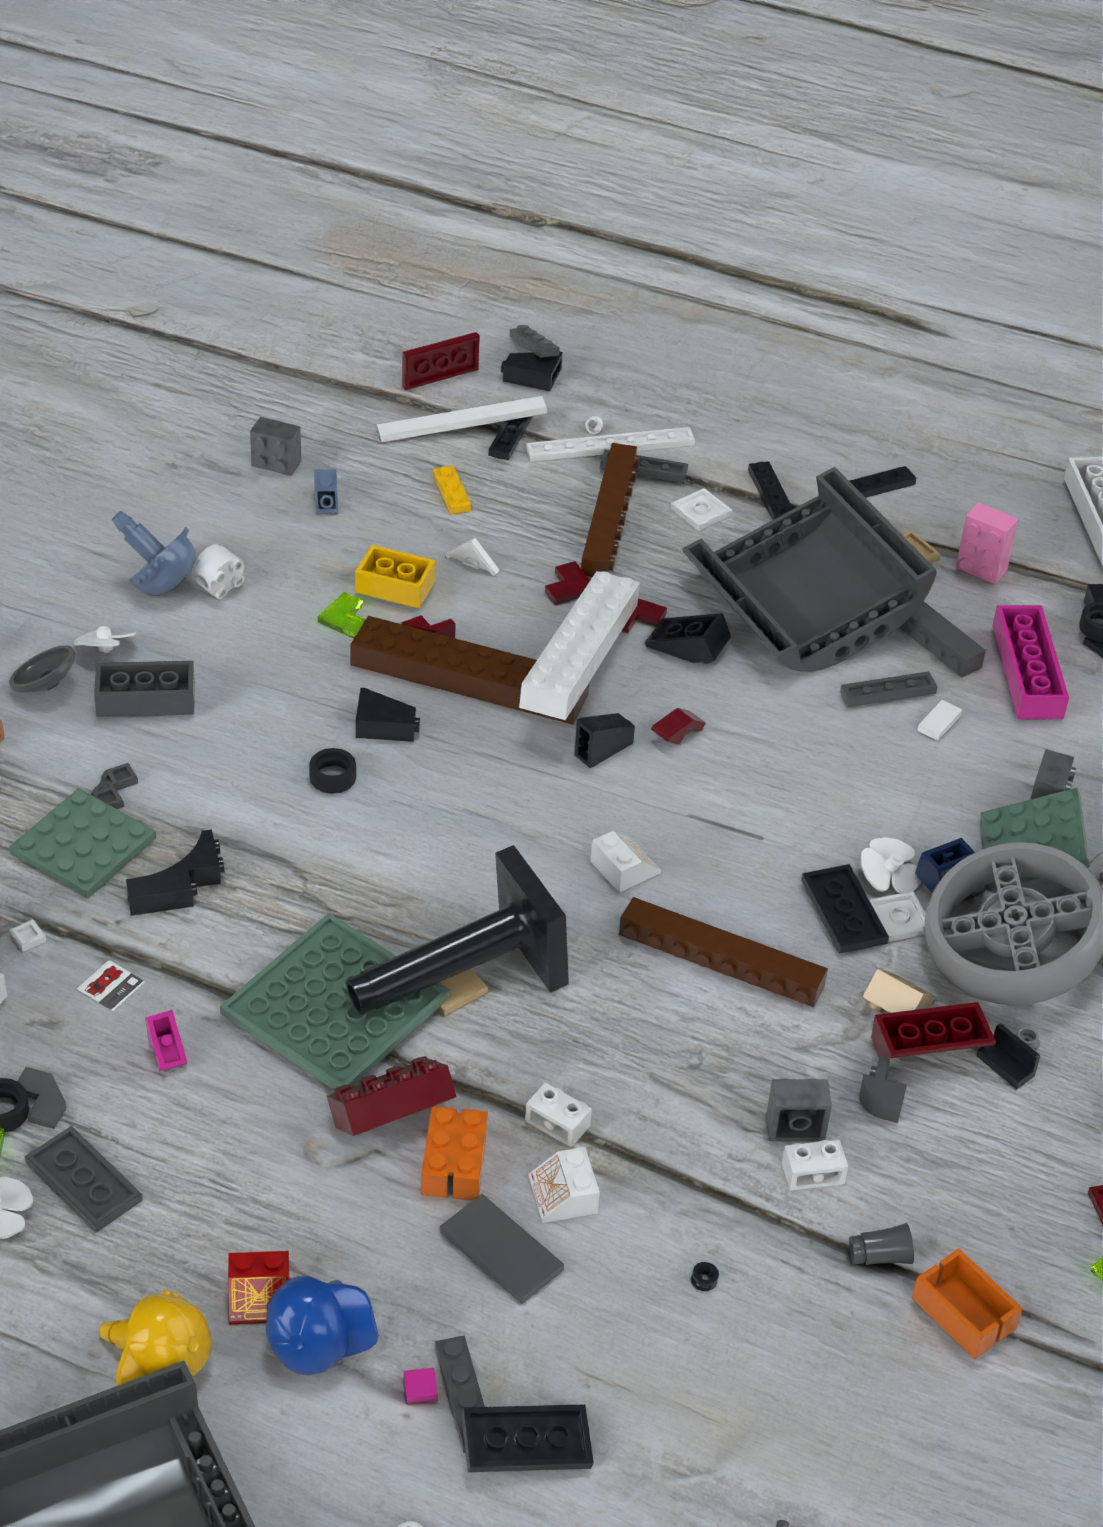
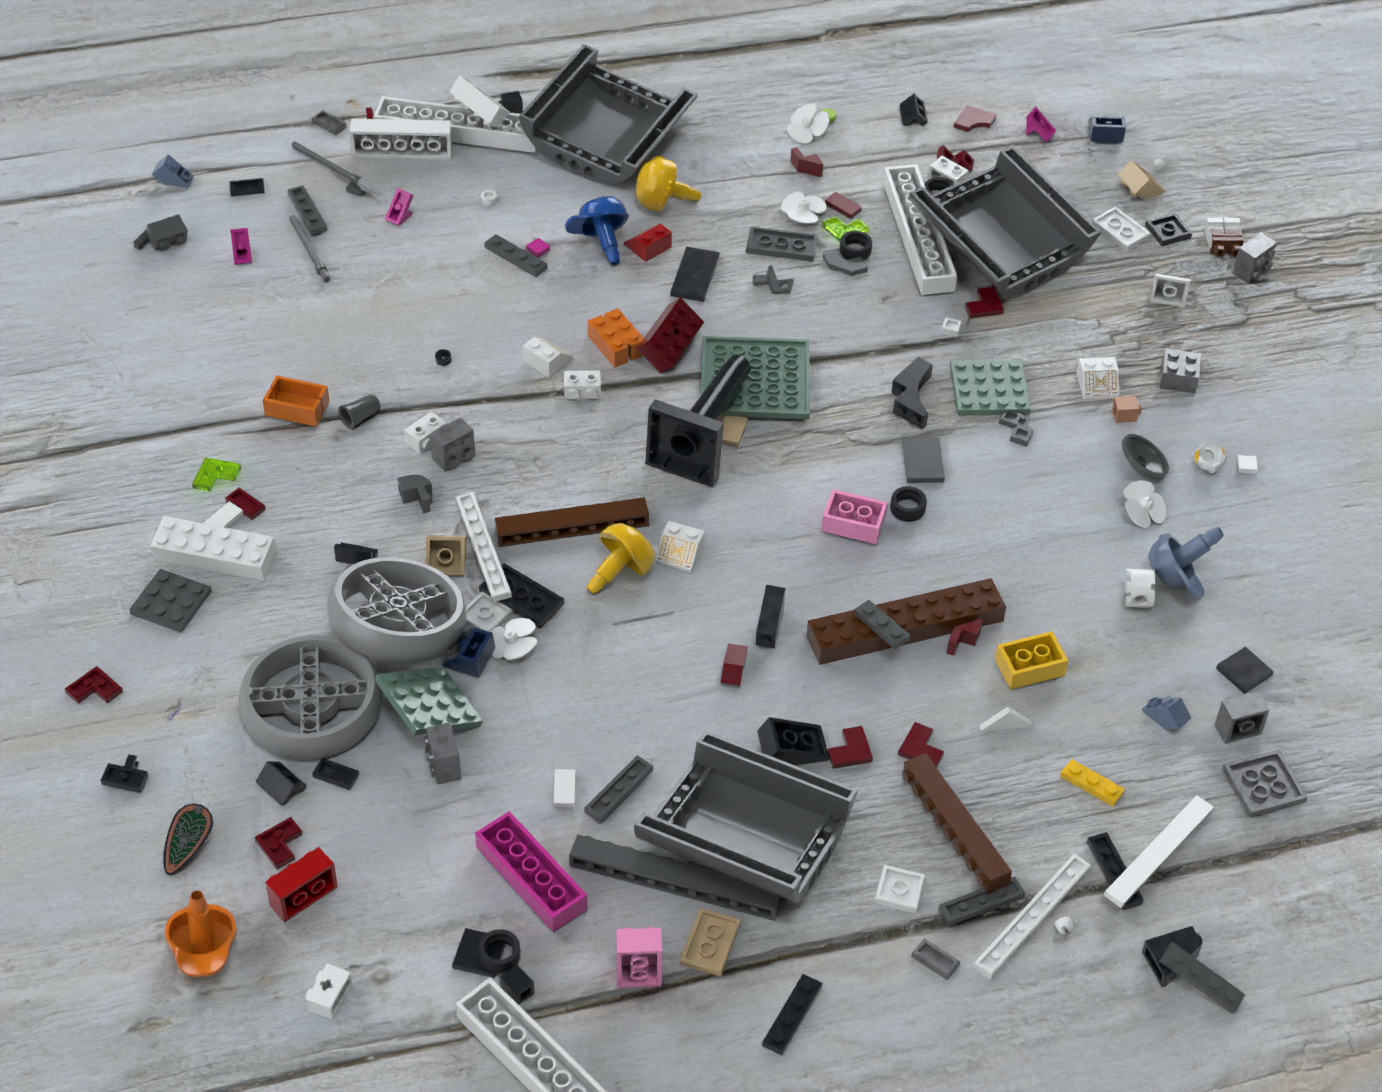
camera: 145 degrees right, 5 degrees up
sticker [77,960,145,1011] -> none
dark grey brick [94,661,195,717] -> none
dark pink slope [145,1010,188,1072] -> none
clear neon green tile [318,592,366,638] -> none
black slope [356,688,420,742] -> none
dark red tile [402,332,480,390] -> none
dark grey tile [440,1194,564,1304] -> none
black plate [461,1404,594,1473] -> none
white brick [519,571,640,720] -> none
black plate [748,461,793,520] -> none
dark red slope [871,1002,996,1058] -> none
none -> white tile [455,492,512,602]
none -> yellow piece [586,523,655,595]
none -> black tile [670,246,720,302]
none -> dark grey bracket [753,265,794,294]
none -> bright pink brick [822,489,888,544]
none -> dark grey plate [854,600,910,649]
none -> dark grey tile [902,438,945,483]
none -> flat silver tile [911,938,960,980]
none -> black tile [1216,646,1274,694]
none -> flat silver plate [1222,749,1308,817]

